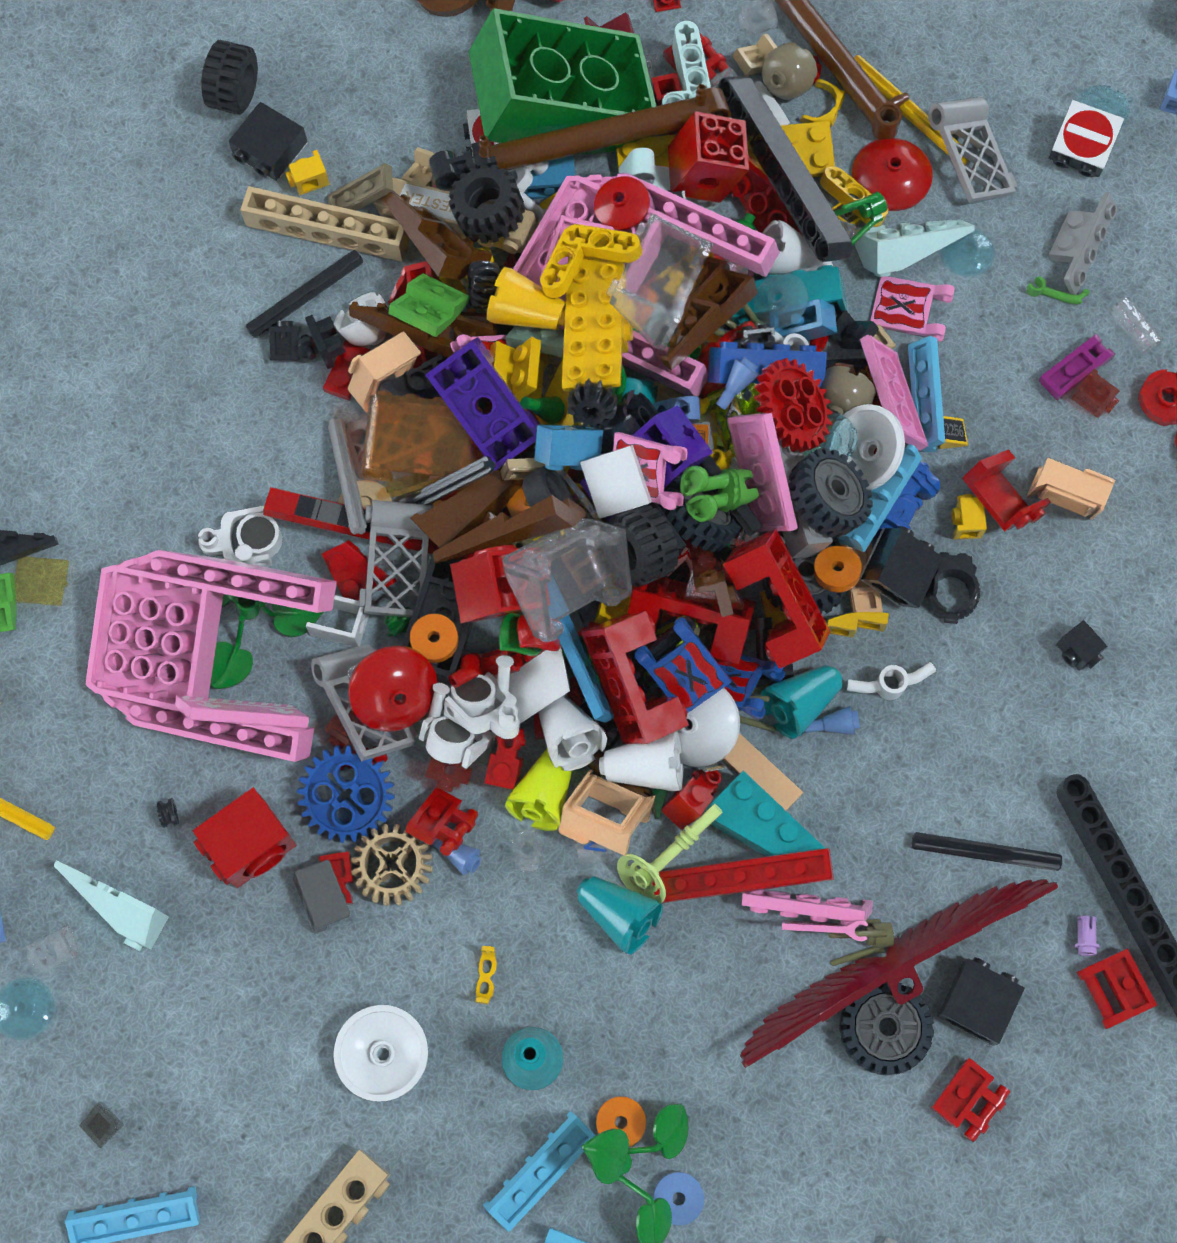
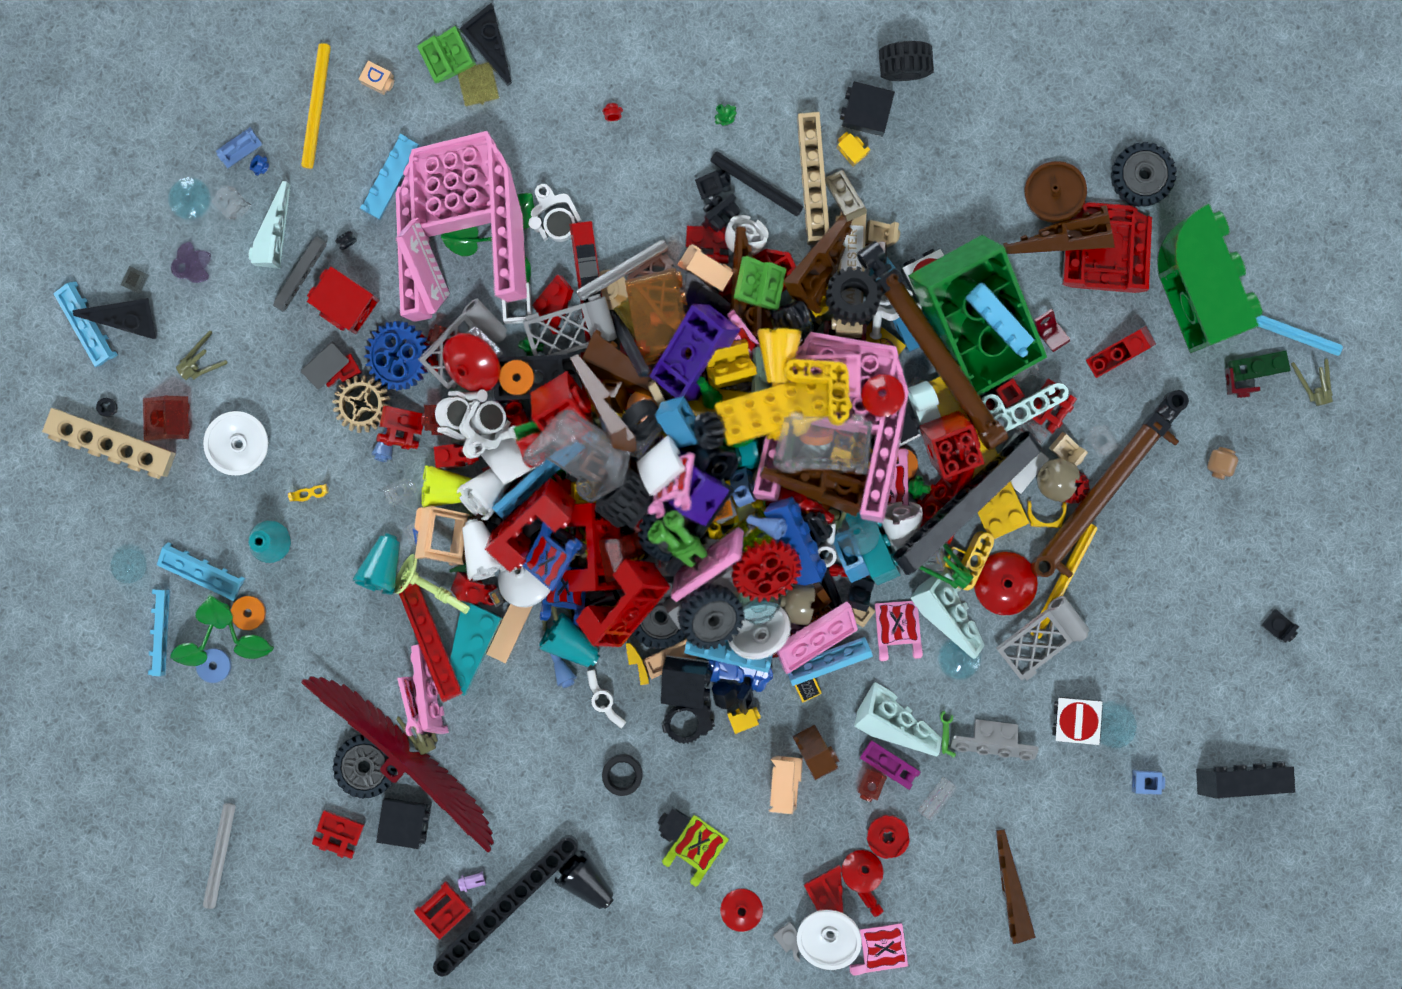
camera: 70 degrees right, 15 degrees up
red arm [449,654,480,688] -> none
reddish brown bracket [694,570,737,617] -> none
orange piece [814,546,862,592] -> none
black axle [912,832,1062,871] -> none
red panel [962,449,1051,532] -> none
none -> black wing [72,298,156,339]
none -> black bush [96,398,118,417]
none -> clear red slope [143,396,190,441]
none -> clear purple plate [171,242,211,283]
none -> olive plant [176,331,228,380]
none -> blue plate [250,155,269,175]
none -> dark grey beam [273,236,327,312]
none -> medium azure hinge [360,134,420,220]
none -> black cone [555,850,613,909]
none -> red plate [602,103,623,121]
none -> black tyre [602,754,643,796]
none -> flag [662,815,729,887]
none -> black leg [712,682,754,715]
none -> green plant [714,104,737,126]
none -> reddish brown wedge [792,725,839,780]
none -> light aqua wedge [854,682,942,757]
none -> medium azure hinge [965,282,1034,357]

